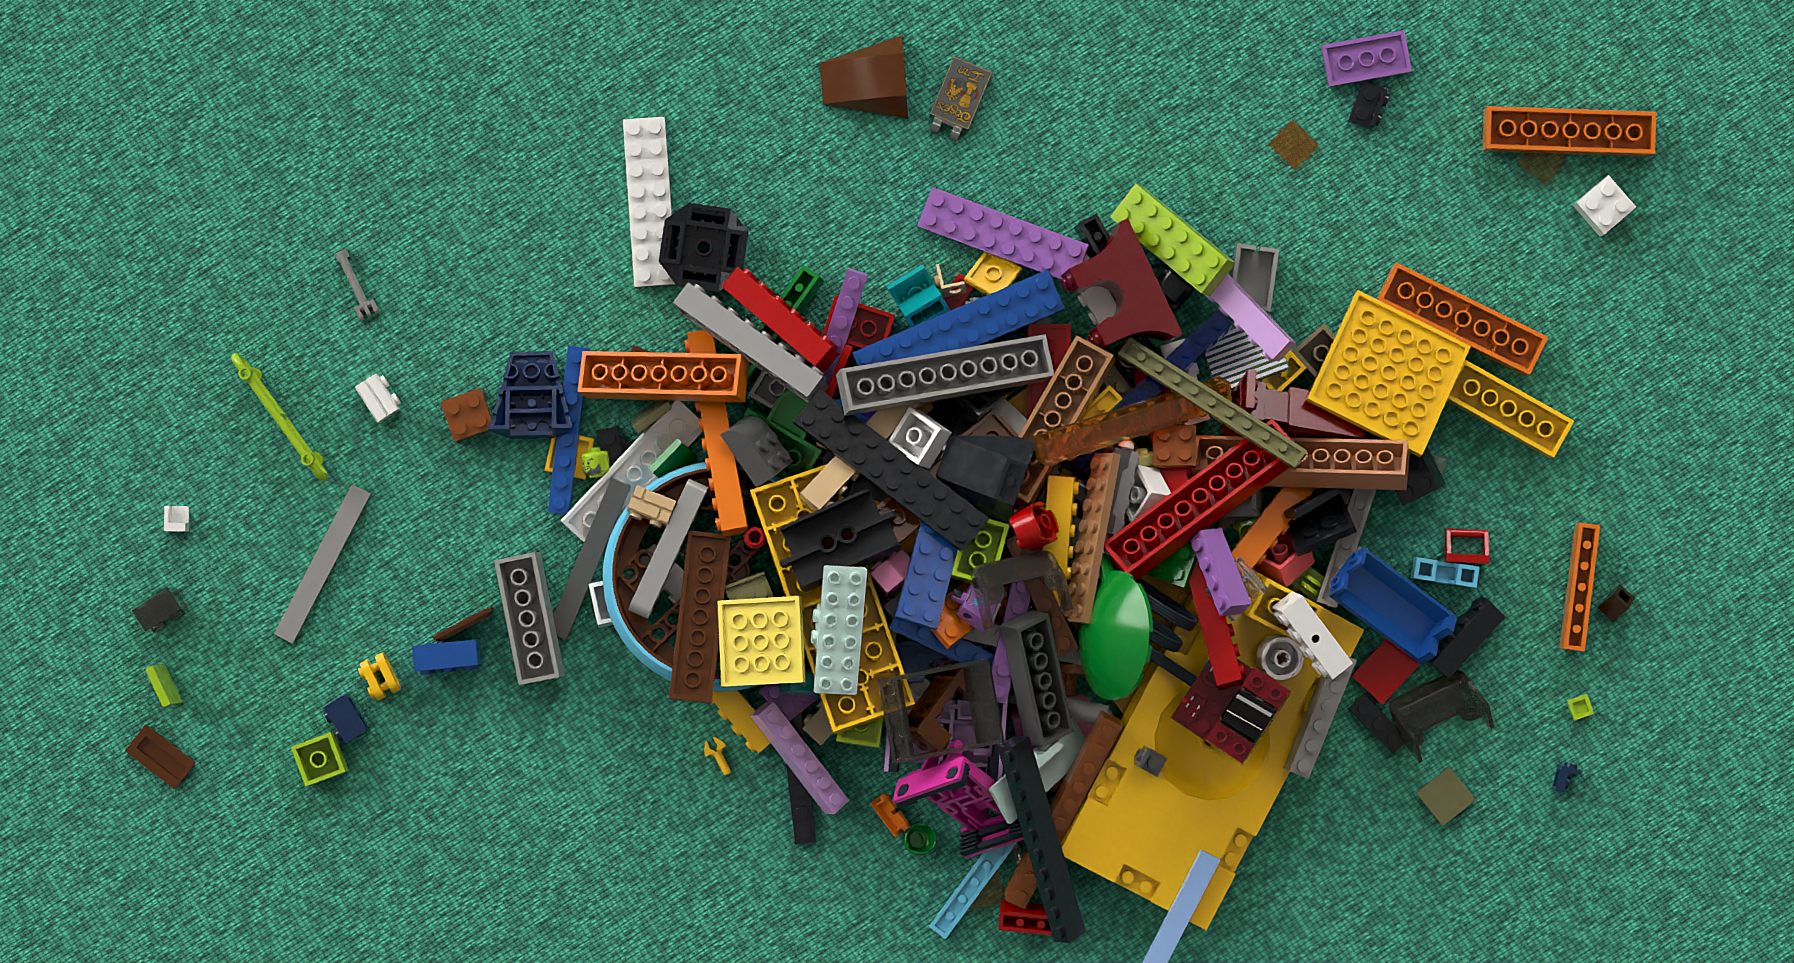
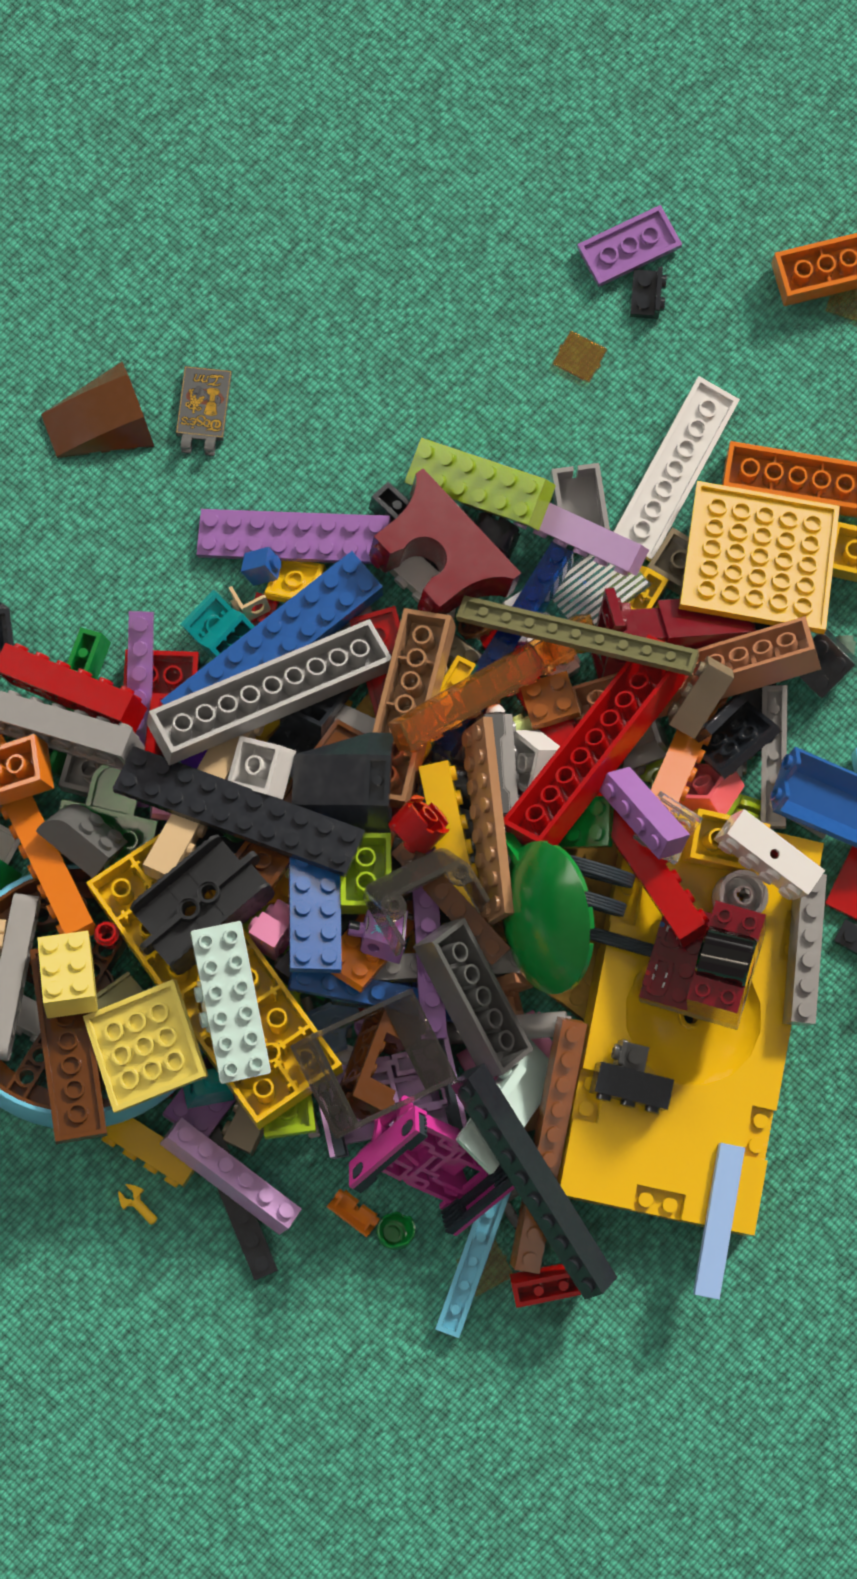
camera: 20 degrees left, 10 degrees down
none -> light yellow brick [37,931,98,1018]
none -> blue brick [241,547,281,586]
none -> black brick [589,1061,674,1114]
none -> white plate [613,376,740,562]
none -> dark tan brick [667,656,734,739]

